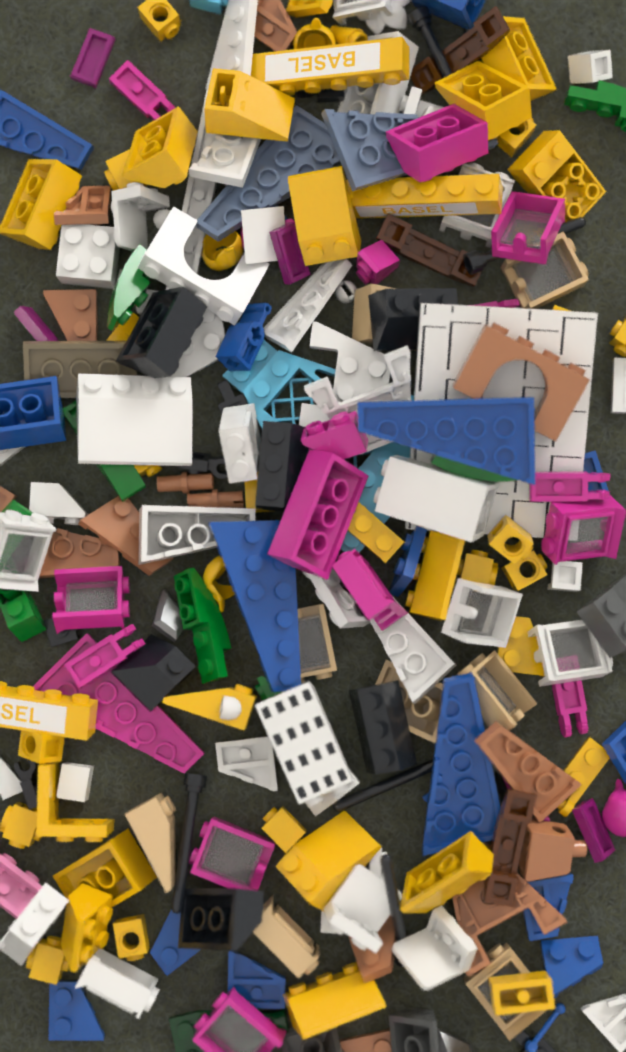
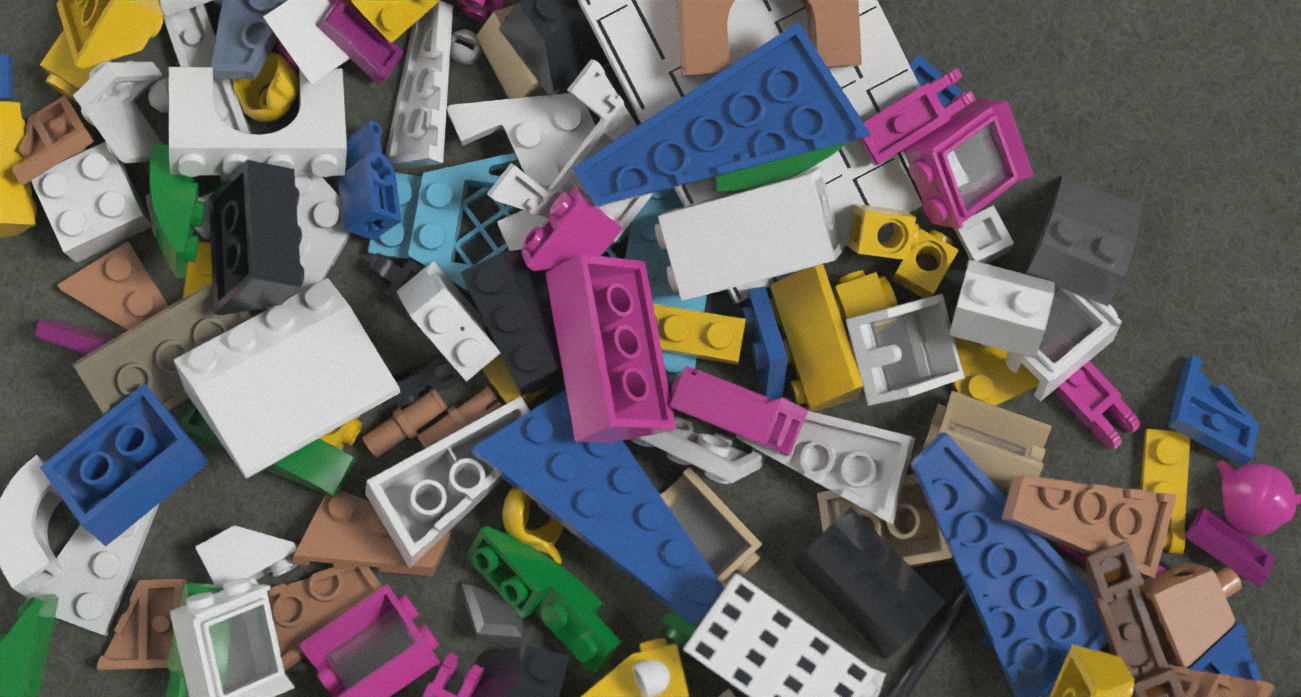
camera: 30 degrees left, 5 degrees down
none -> white slope [949,260,1055,358]

